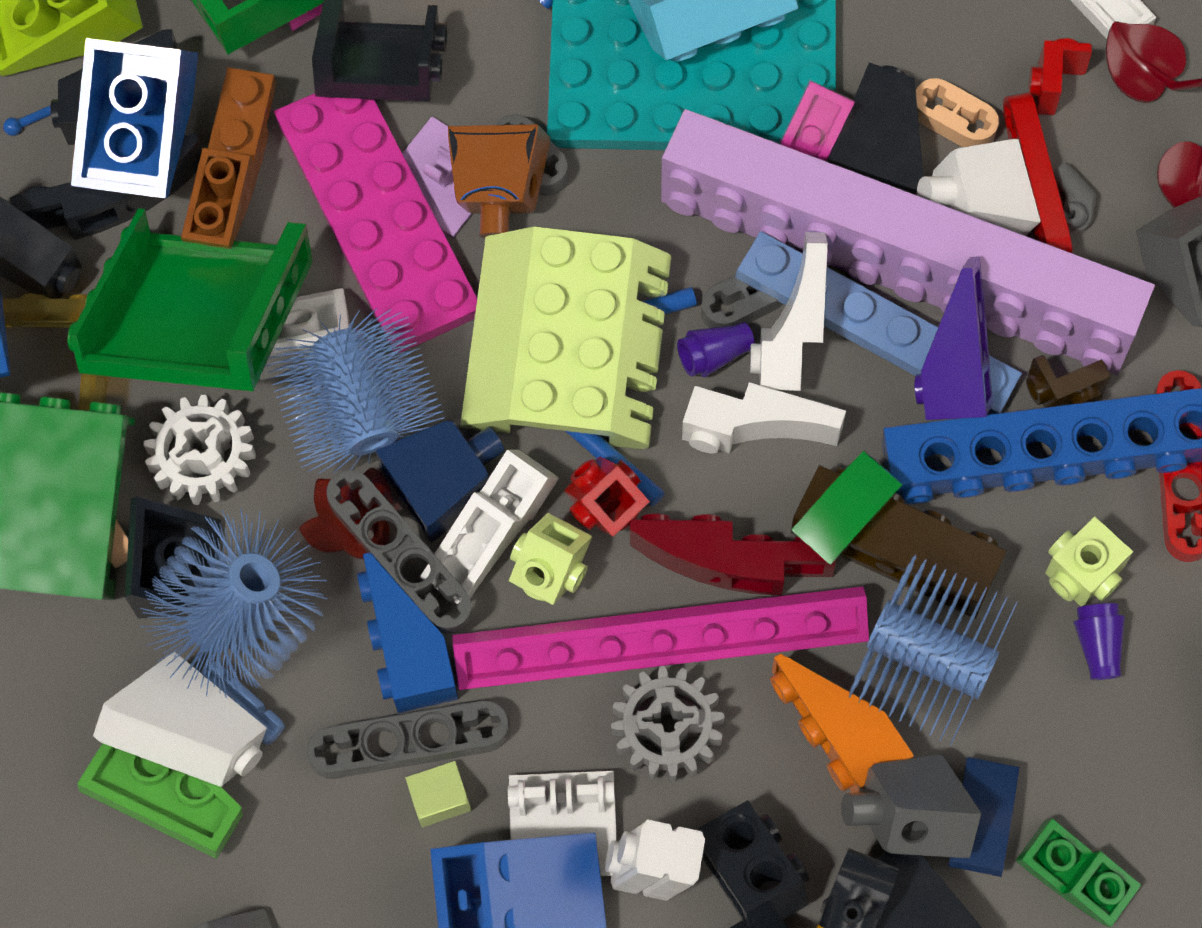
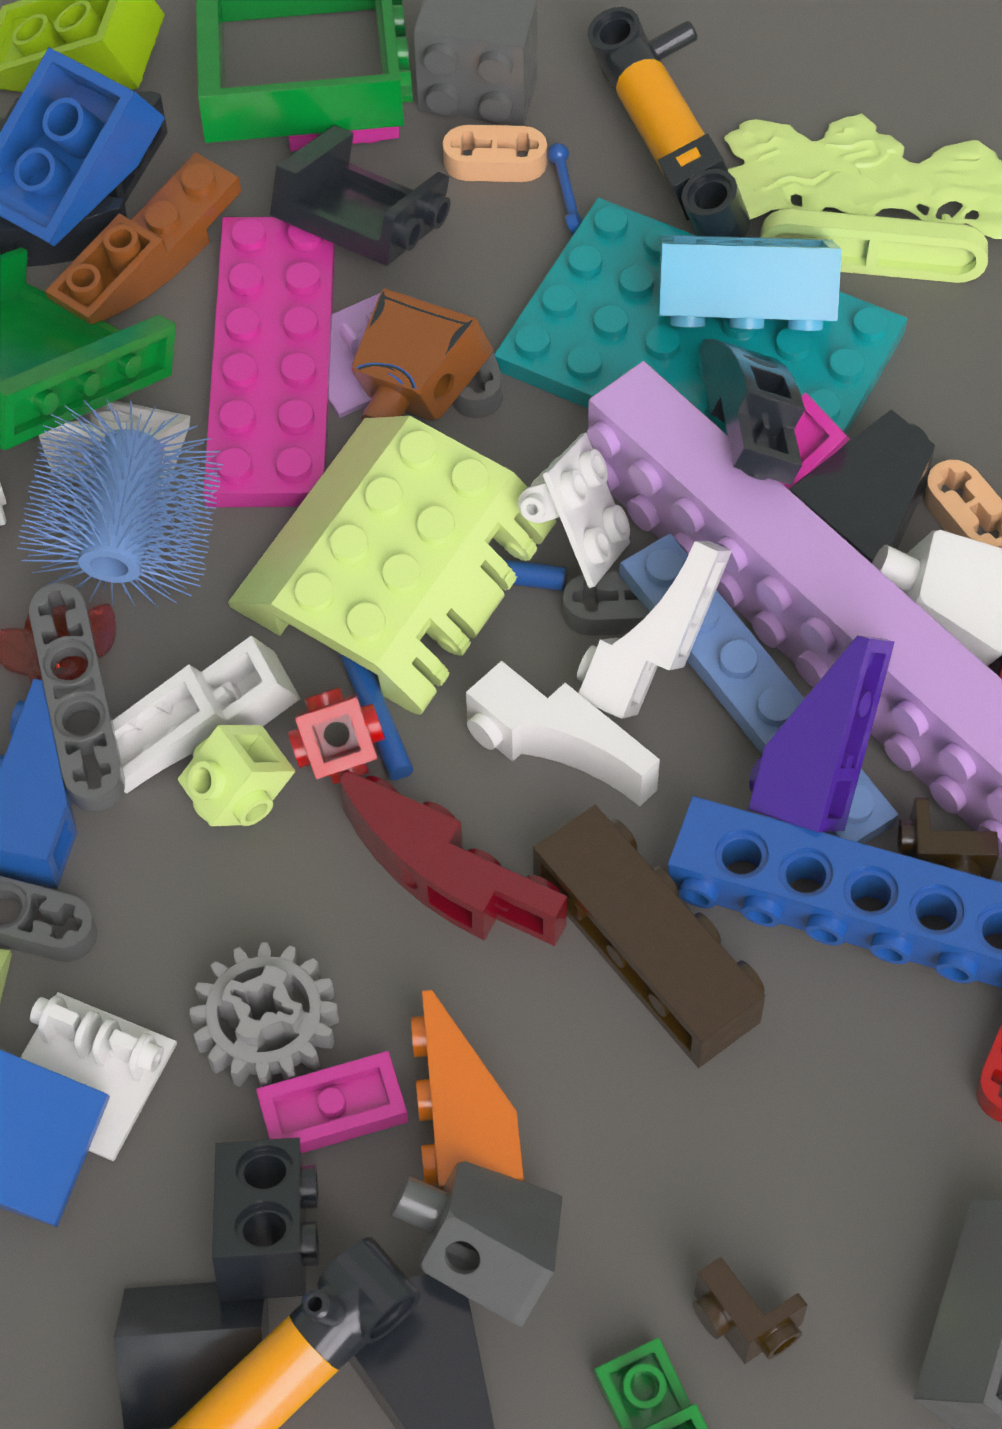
camera: 25 degrees right, 10 degrees down
dark blue torso [376,420,505,543] -> none
dark pink plate [452,586,869,690] -> none
white brick [605,819,705,901] -> none
dark purple cone [677,322,755,377] -> none
green slope [792,450,903,564] -> none
medium blue piece [849,554,1018,746] -> none
dark blue slope [948,757,1019,877] -> none
yellowish green brick [1045,516,1133,606] -> none
dark purple cone [1073,603,1125,680] -> none
none -> dark pink plate [256,1051,408,1153]
none -> white hinge [518,433,630,588]
none -> dark brown bracket [693,1257,808,1364]
none -> black slope [699,339,805,485]

